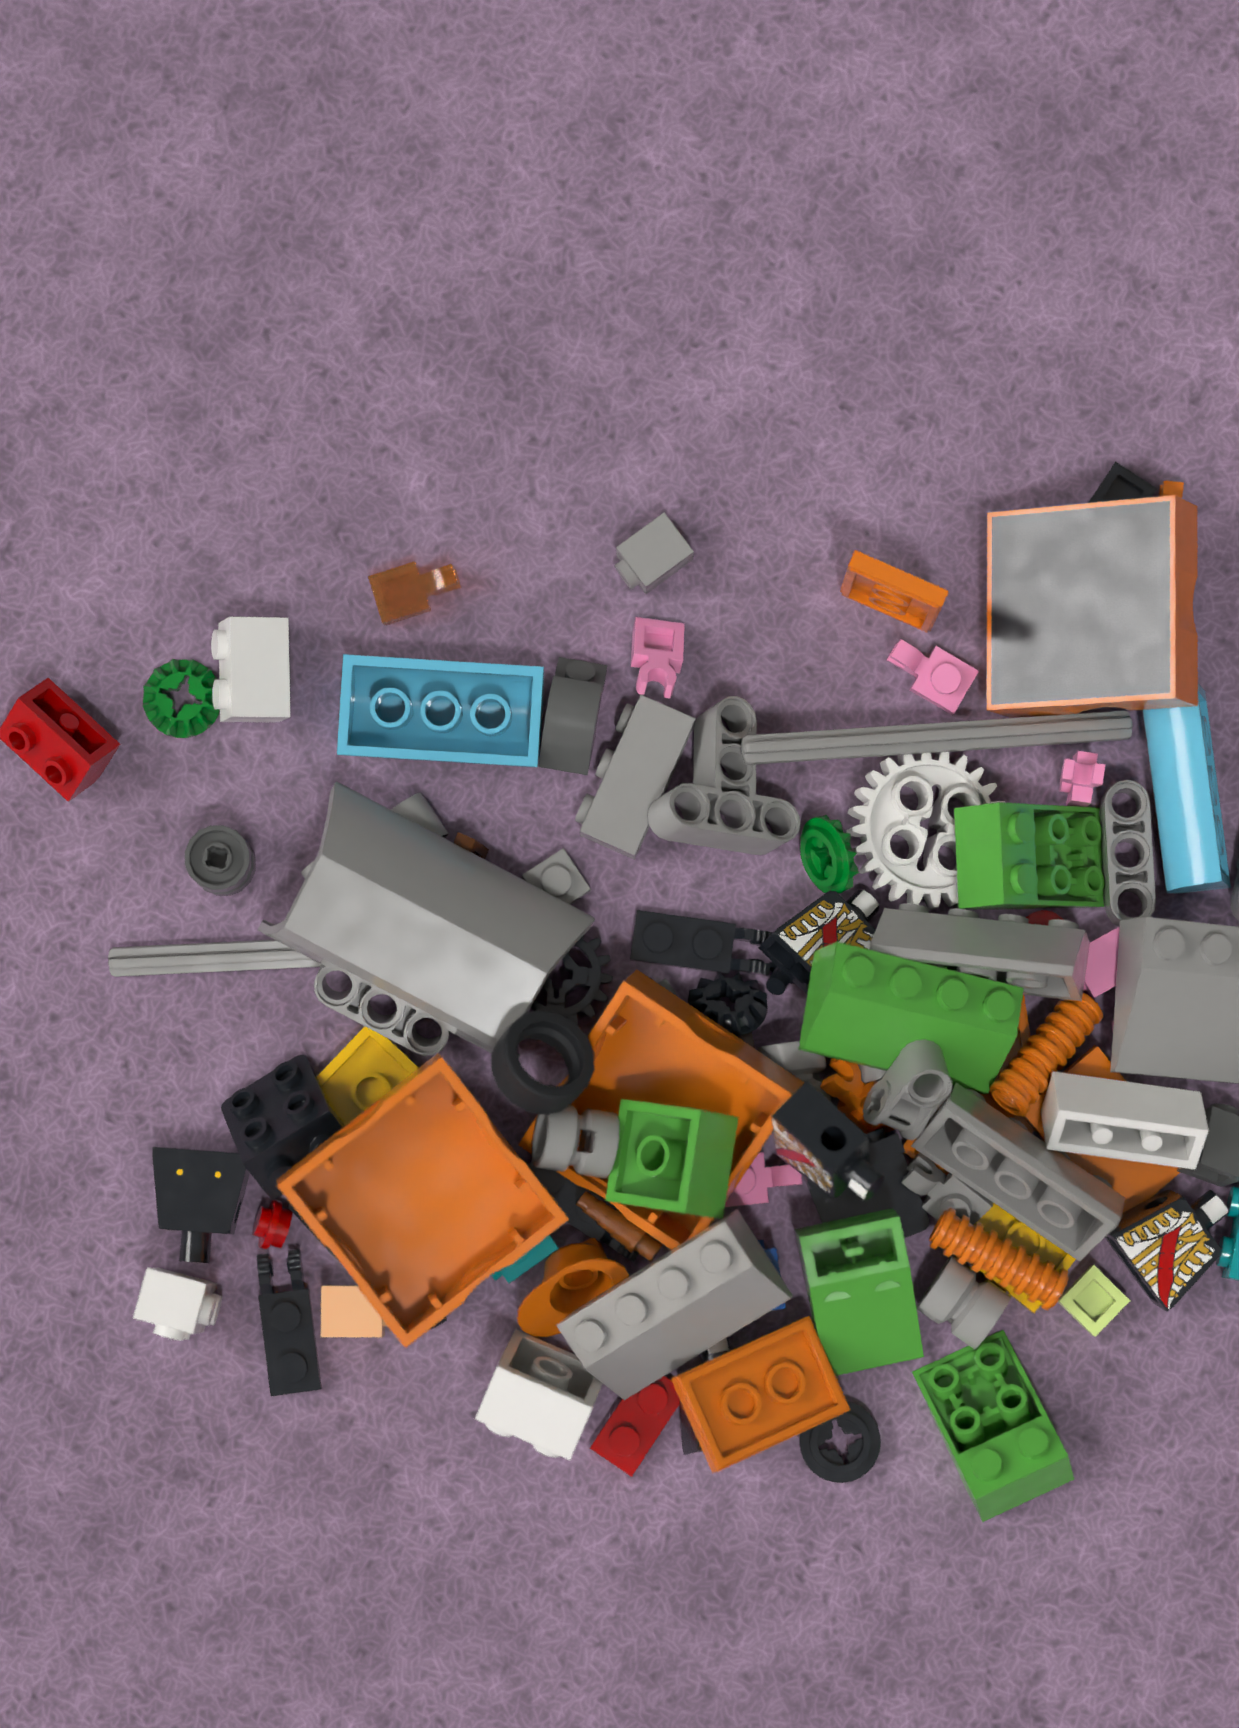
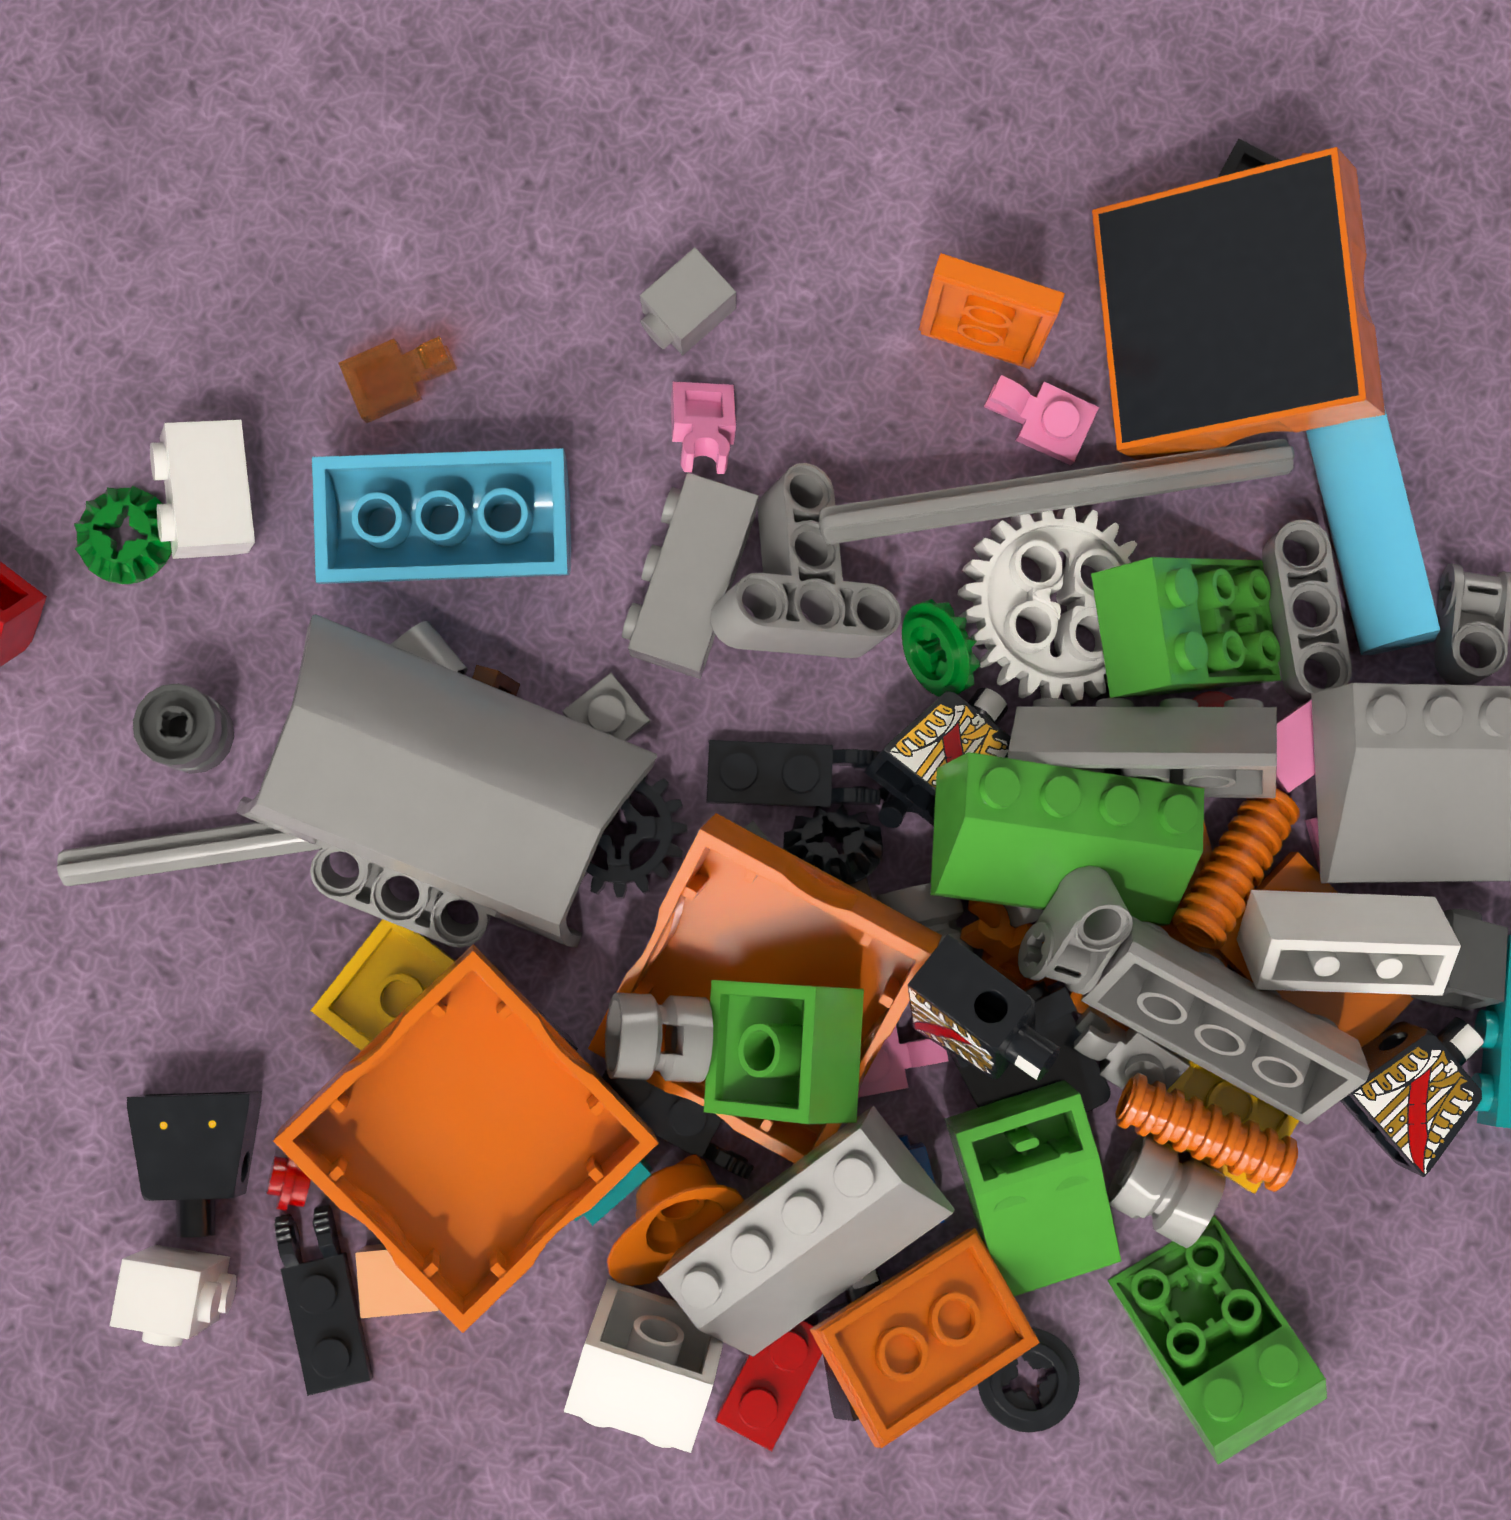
camera: 10 degrees left, 0 degrees up
black bracket [221,1055,345,1201] -> none
black tyre [491,1010,595,1115] -> none
dark grey brick [538,657,608,775] -> none
dark orange animal [576,1191,663,1262] -> none
yellowish green plate [1058,1265,1130,1337] -> none
bright pink plate [1059,751,1105,807] -> none

